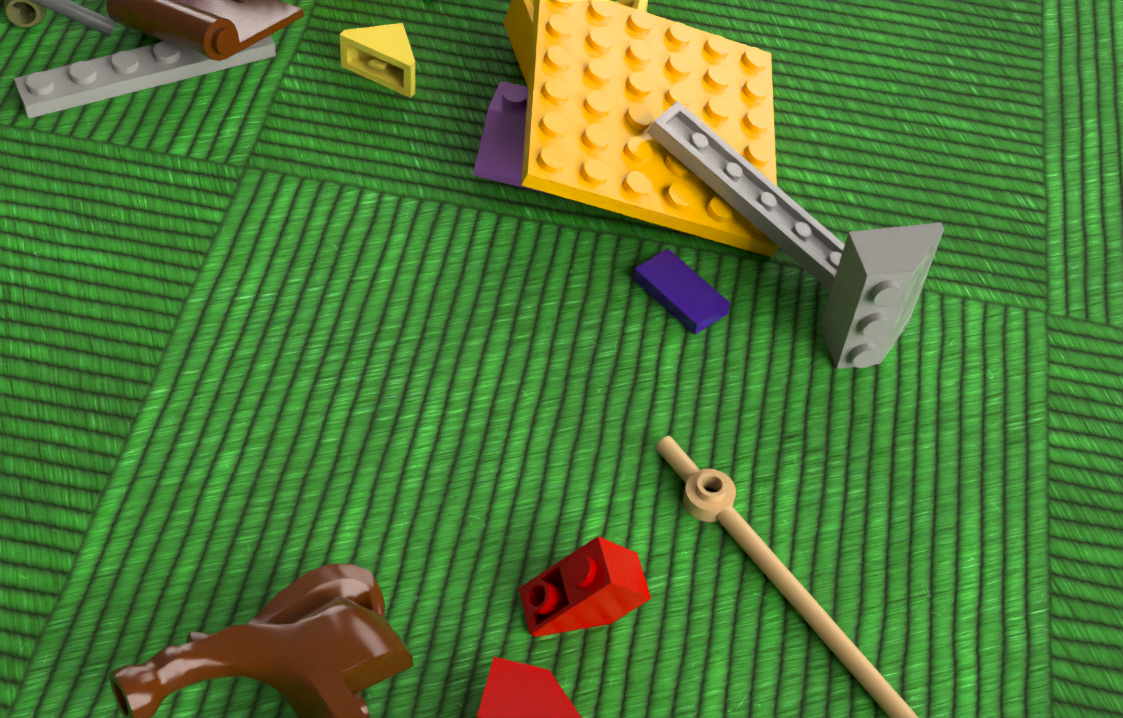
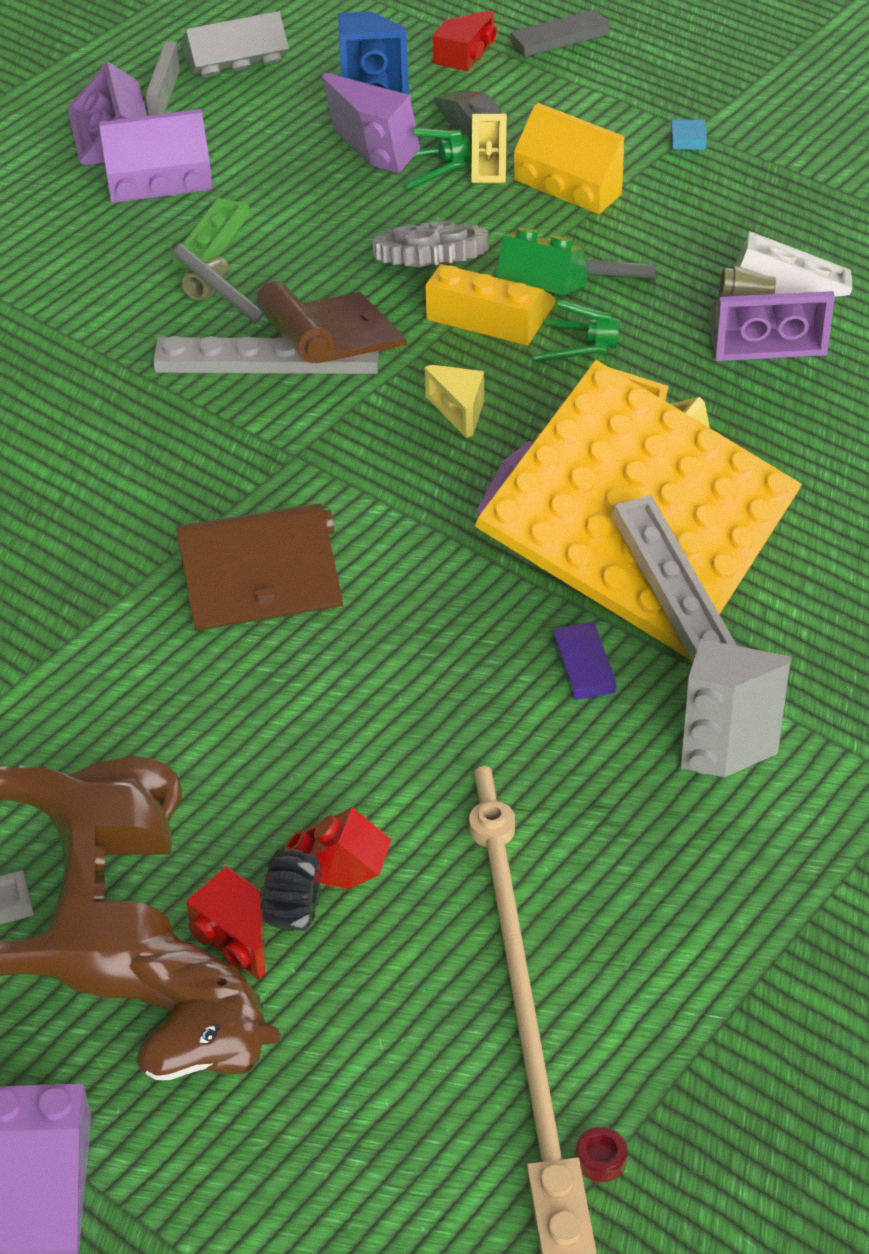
camera: 35 degrees right, 5 degrees down
none -> reddish brown door [176,503,343,631]
none -> black gear [261,849,322,931]

